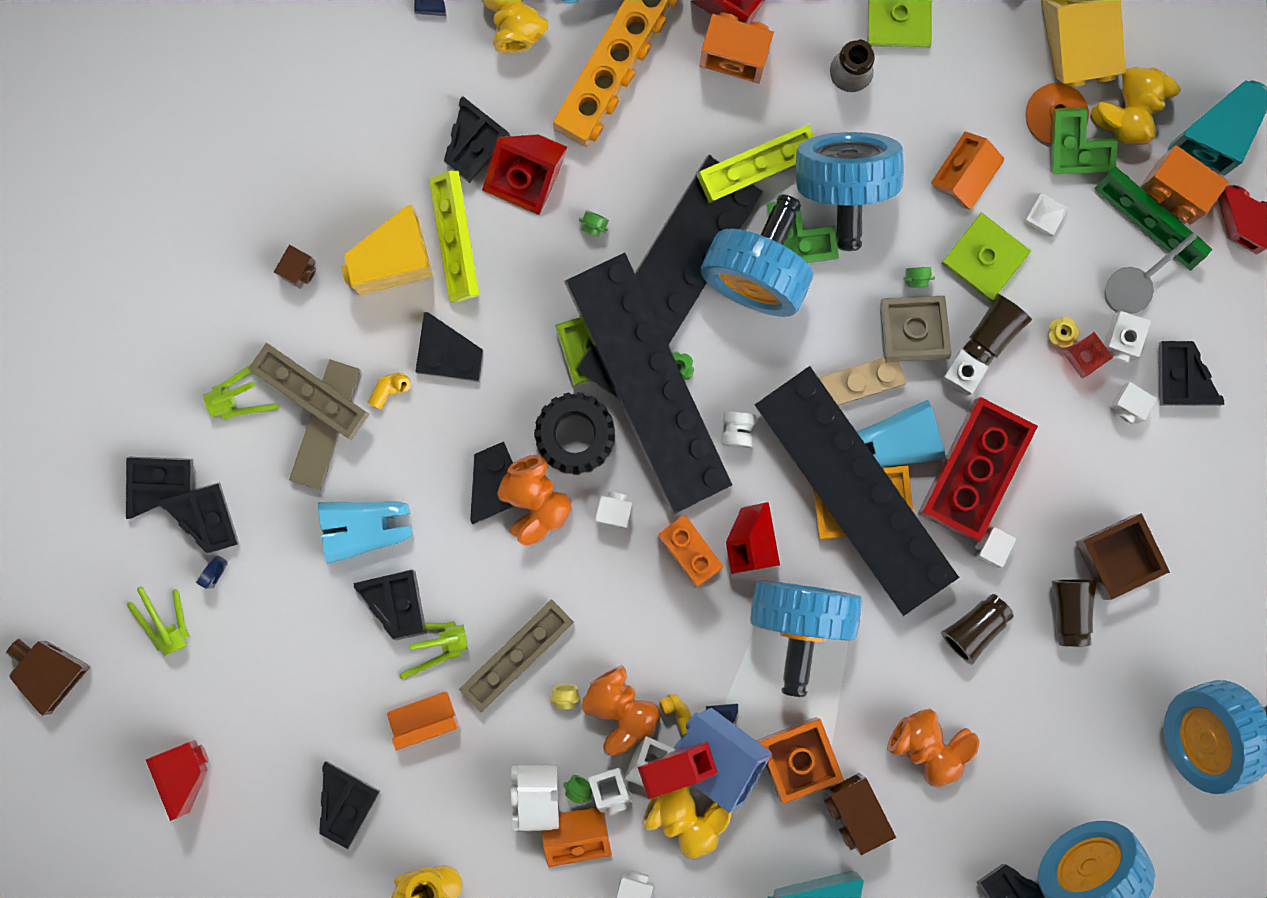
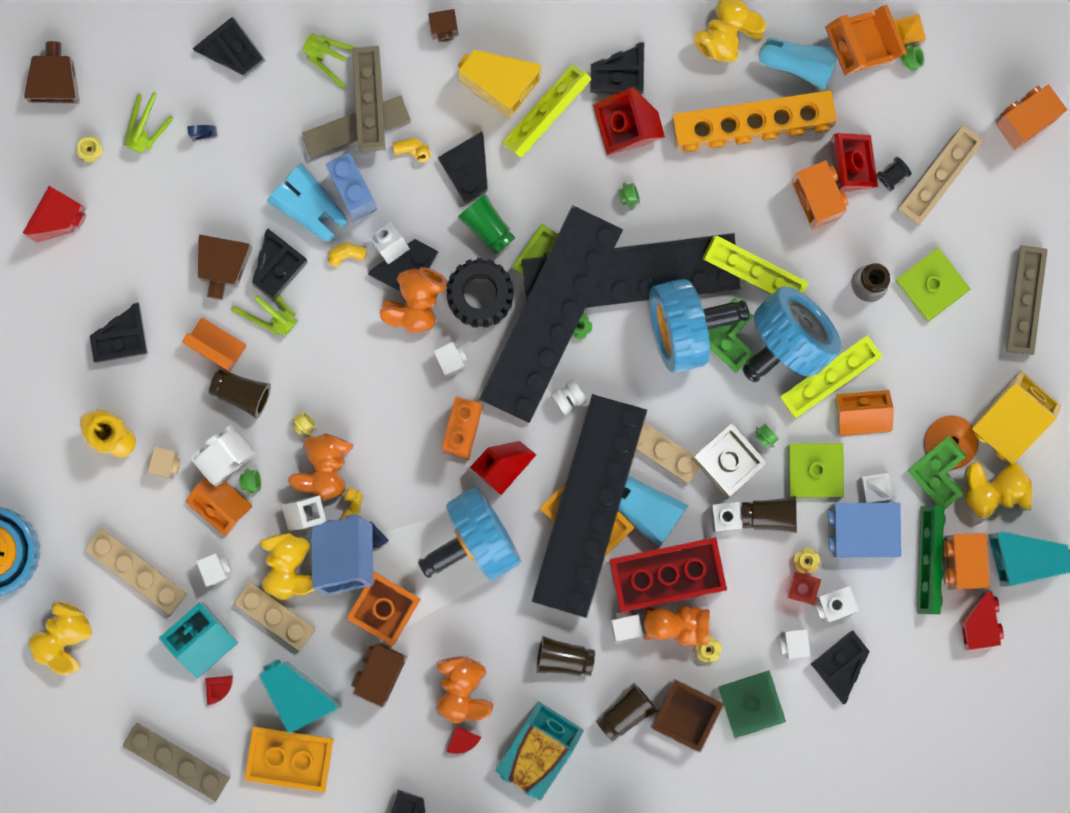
camera: 50 degrees right, 0 degrees up
black wing [158,482,239,554] -> none
dark tan plate [459,599,574,712] -> none
white brick [588,768,633,816] -> none
red slope [637,742,718,799] -> none
light grey piece [1105,233,1197,314] -> none
none -> light yellow plate [76,136,103,163]
none -> tan plate [148,446,181,479]
none -> reddish brown torso [198,234,252,300]
none -> dark brown plant [209,370,271,419]
none -> tan plate [234,582,316,651]
none -> medium blue brick [325,152,377,221]
none -> yellow arm [327,242,367,267]
none -> white plate [368,221,410,264]
none -> red tile [446,726,481,754]
none -> green plant [457,194,516,255]
none -> slope [495,701,584,801]
none -> orange animal [643,606,710,647]
none -> light yellow plate [695,636,722,663]
none -> clear green plate [717,670,786,738]
none -> neon yellow plate [779,335,883,419]
none -> medium blue brick [828,503,901,558]

